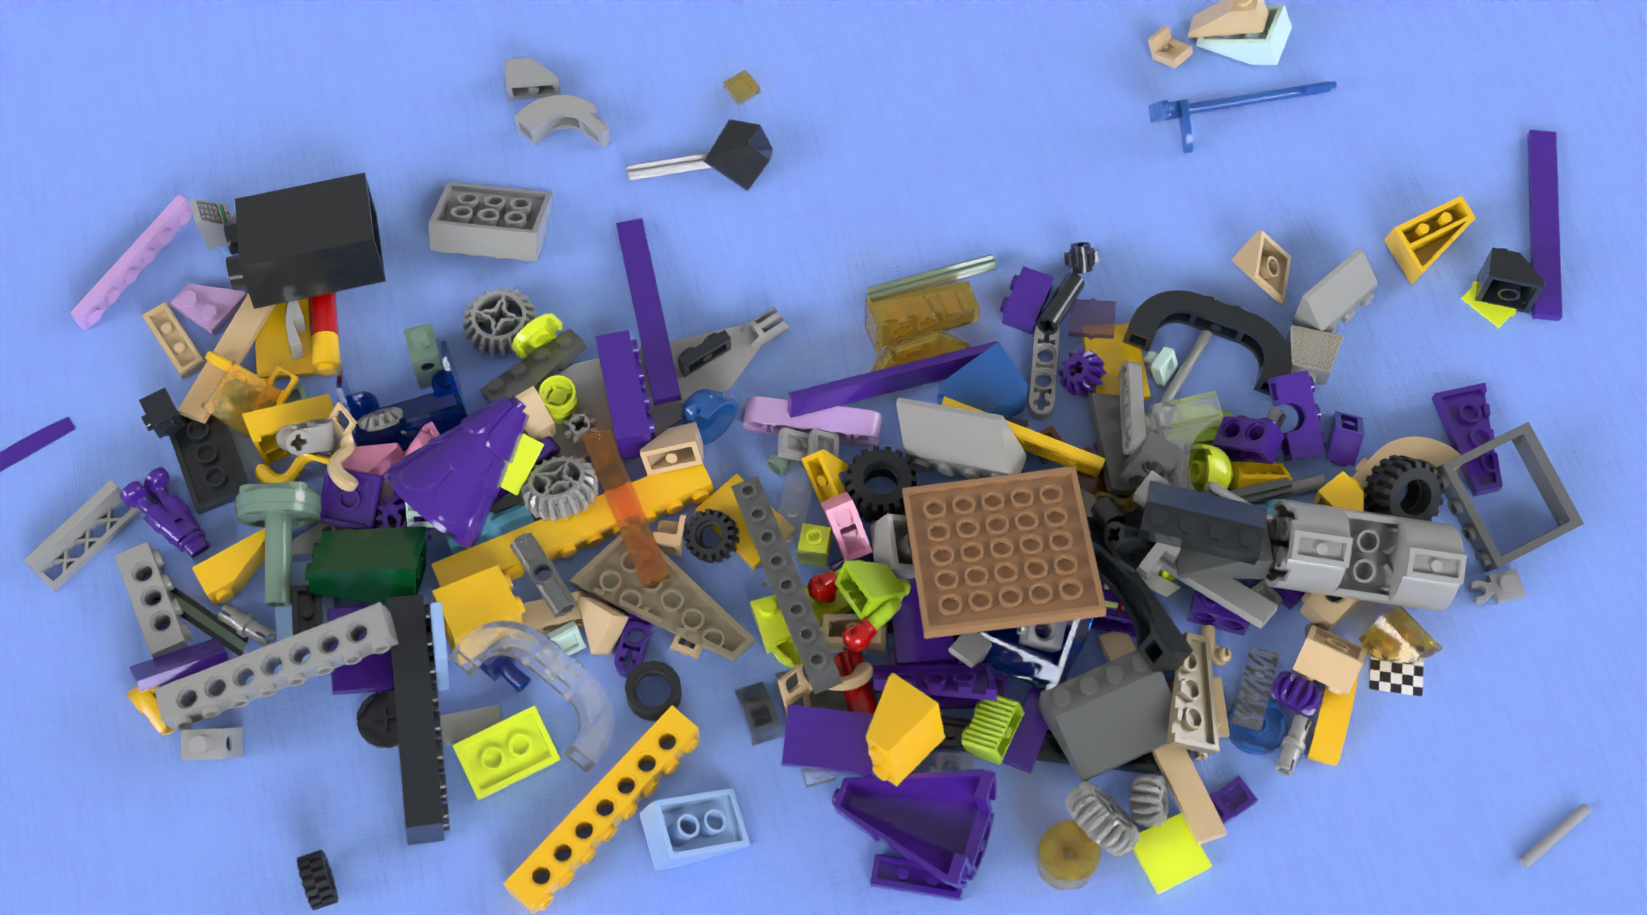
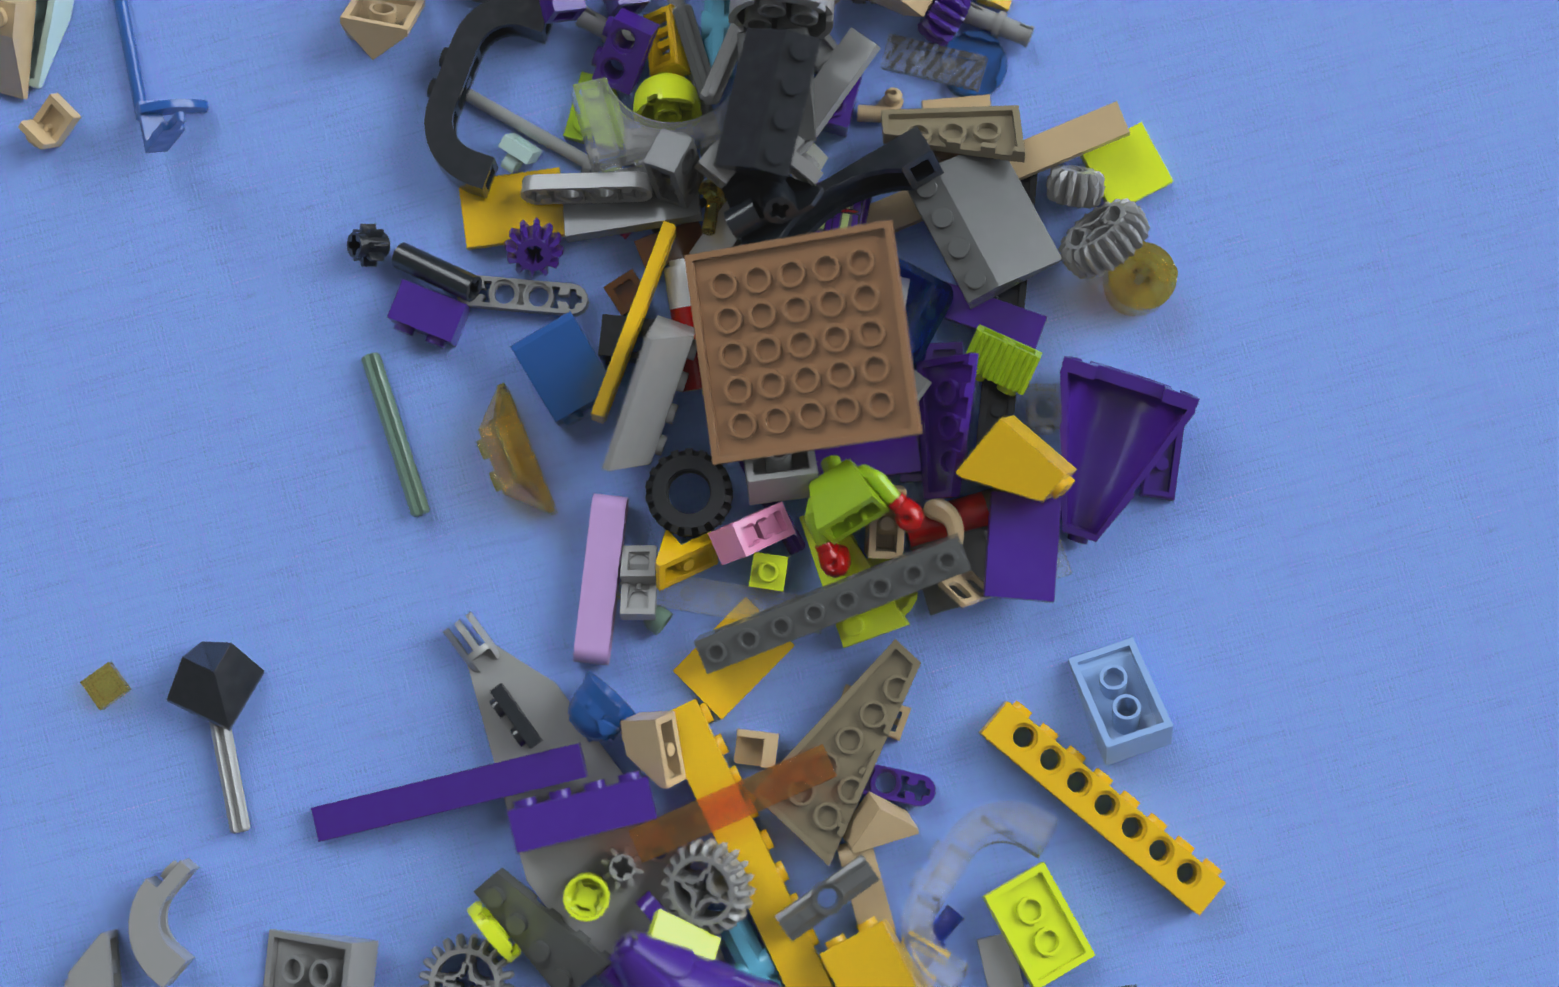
camera: 90 degrees left, 20 degrees up
tan slope [515,386,557,442] -> none
light aqua tile [547,620,586,661] -> none
black tyre [624,661,682,721] -> none
black tyre [684,509,740,563] -> none
clear smoke slope [734,681,781,746] -> none
dark purple tile [787,341,998,418] -> none
clear yellow wedge [864,281,980,353] -> none
clear purple piece [1068,298,1116,340] -> none
dark purple slope [1209,776,1258,825] -> none

